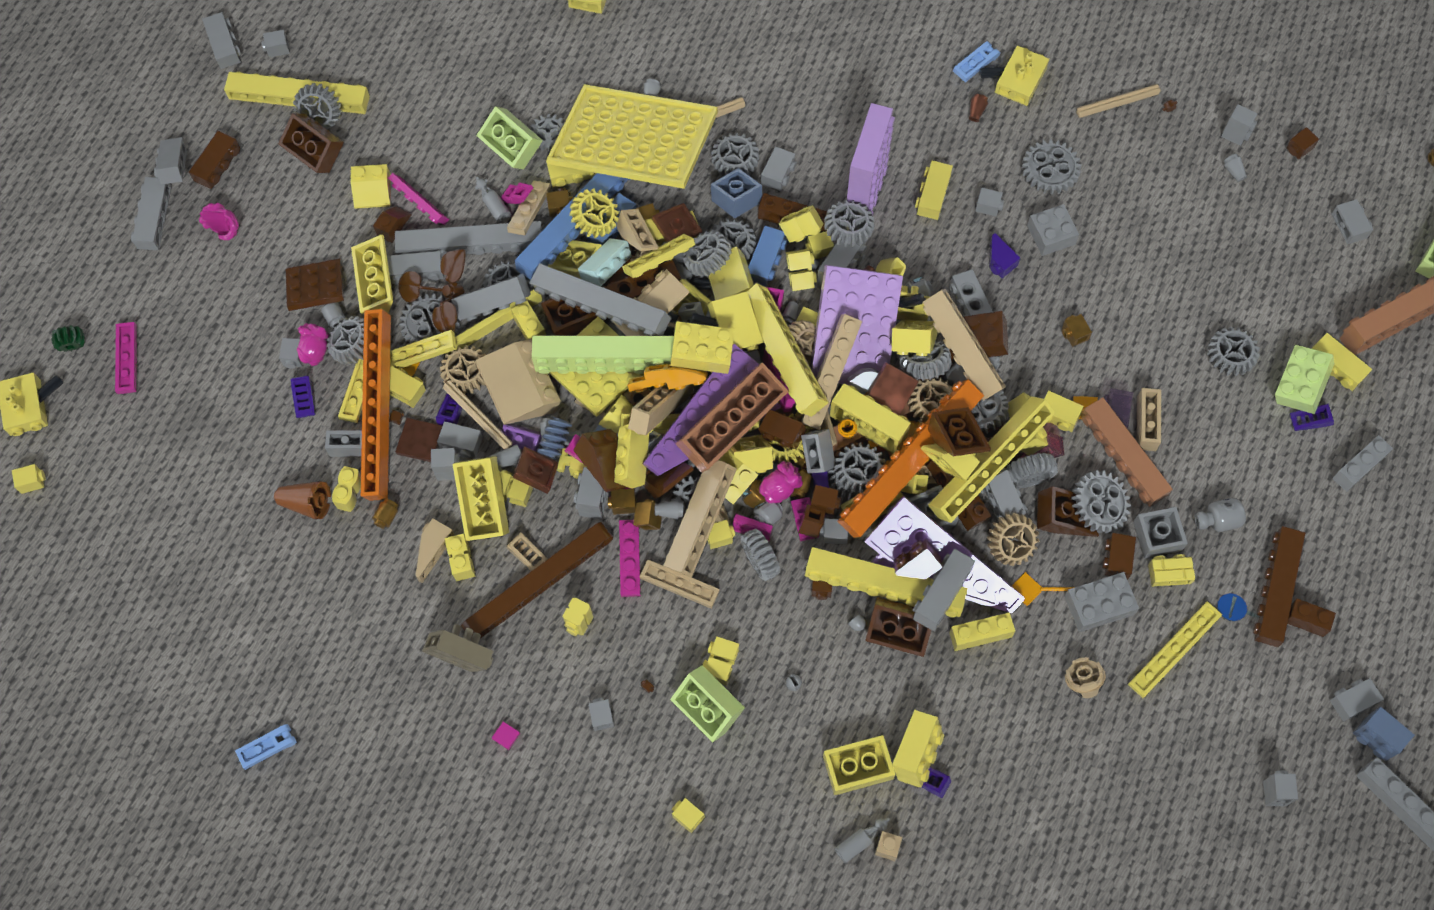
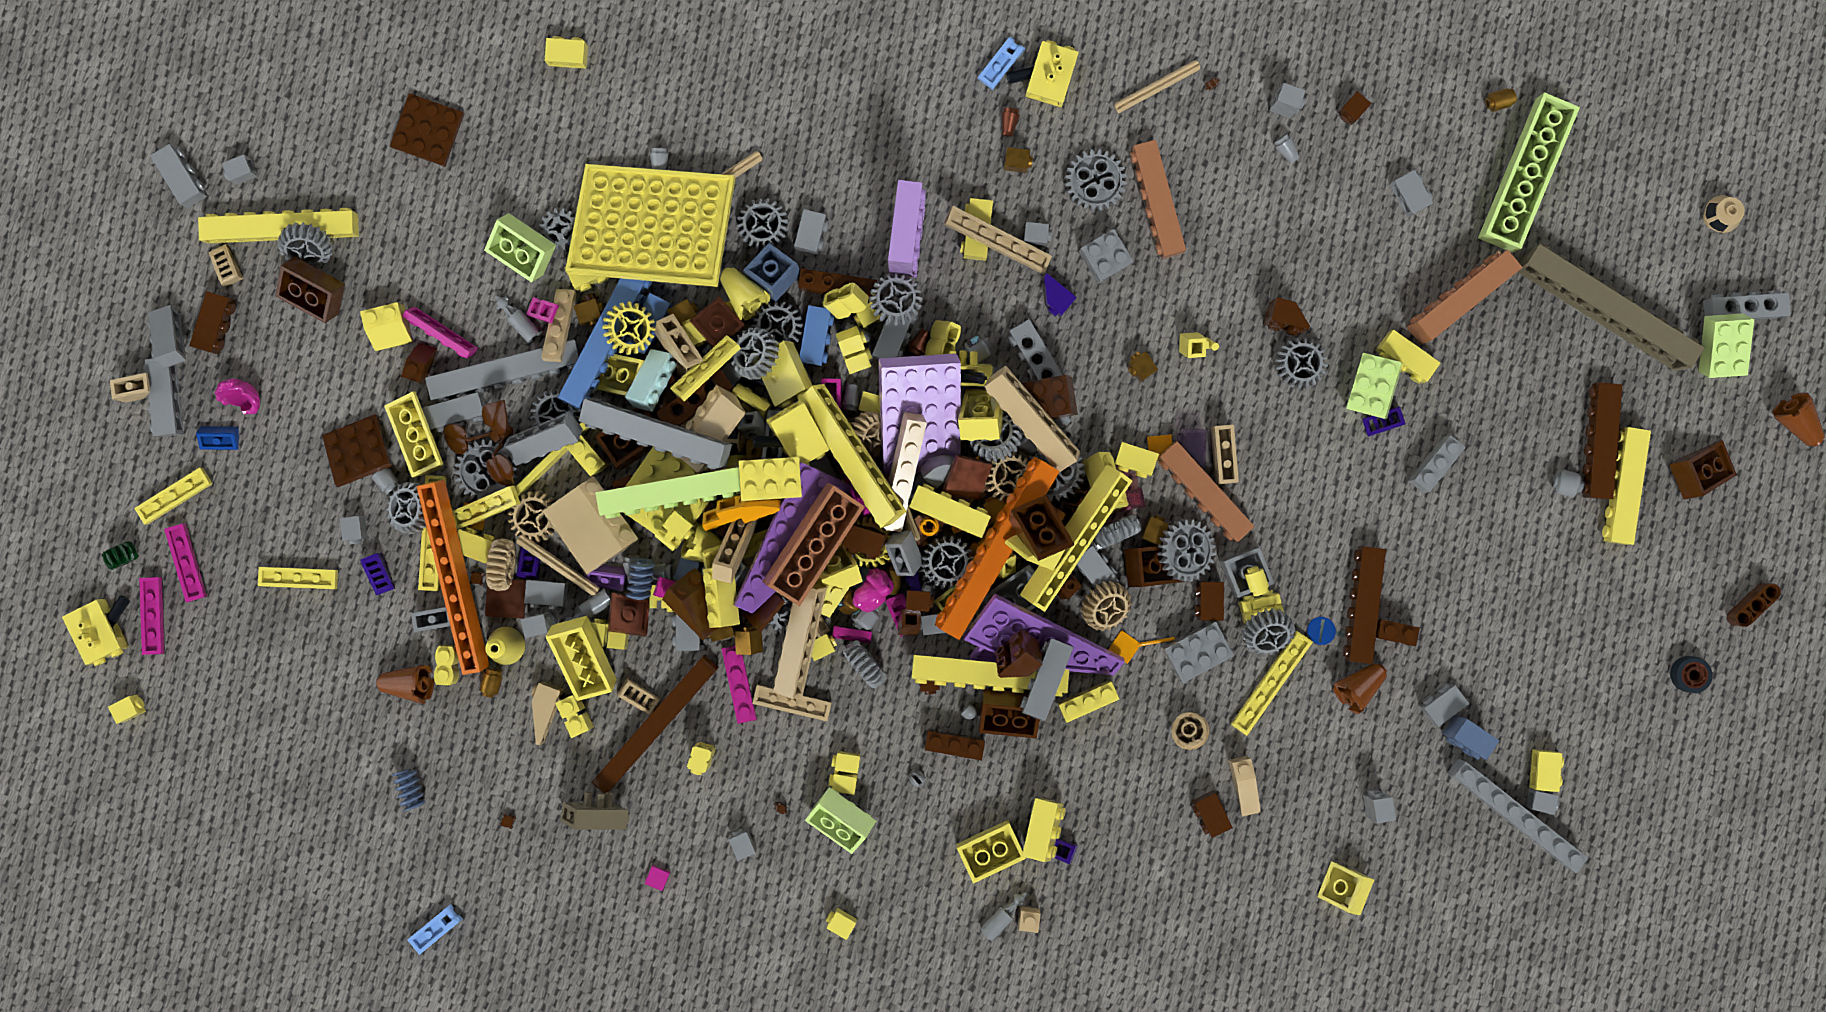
camera: 15 degrees left, 20 degrees up
dark pink hair [297,323,329,366] -> none
light grey cone [655,500,683,519] -> none
light grey piece [1194,498,1246,532] -> none
none -> tan slope [110,373,150,403]
none -> light yellow plate [134,468,213,525]
none -> dark pink plate [139,577,165,655]
none -> blue slope [196,426,239,450]
none -> tan slope [208,244,244,287]
none -> light yellow plate [258,567,338,589]
none -> reddish brown plate [389,93,464,167]
none -> sand blue piece [391,769,425,812]
none -> light yellow cone [485,627,526,665]
none -> tan gear [486,538,517,591]
none -> reddish brown piece [500,813,516,829]
none -> light yellow brick [655,511,695,551]
none -> light yellow cone [720,267,771,320]
none -> reddish brown brick [924,729,985,761]
none -> tan plate [944,206,1052,274]
none -> pearl gold brick [1004,147,1033,173]
none -> nougat brick [1130,140,1186,259]
none -> pearl gold brick [1140,515,1169,545]
none -> light yellow brick [1179,332,1219,358]
none -> reddish brown brick [1192,790,1233,838]
none -> tan slope [1228,756,1261,817]
none -> light grey gear [1242,608,1295,655]
none -> light yellow brick [1244,566,1269,596]
none -> reddish brown slope [1263,297,1310,336]
none -> light yellow slope [1317,861,1374,915]
none -> dark orange cone [1333,663,1387,714]

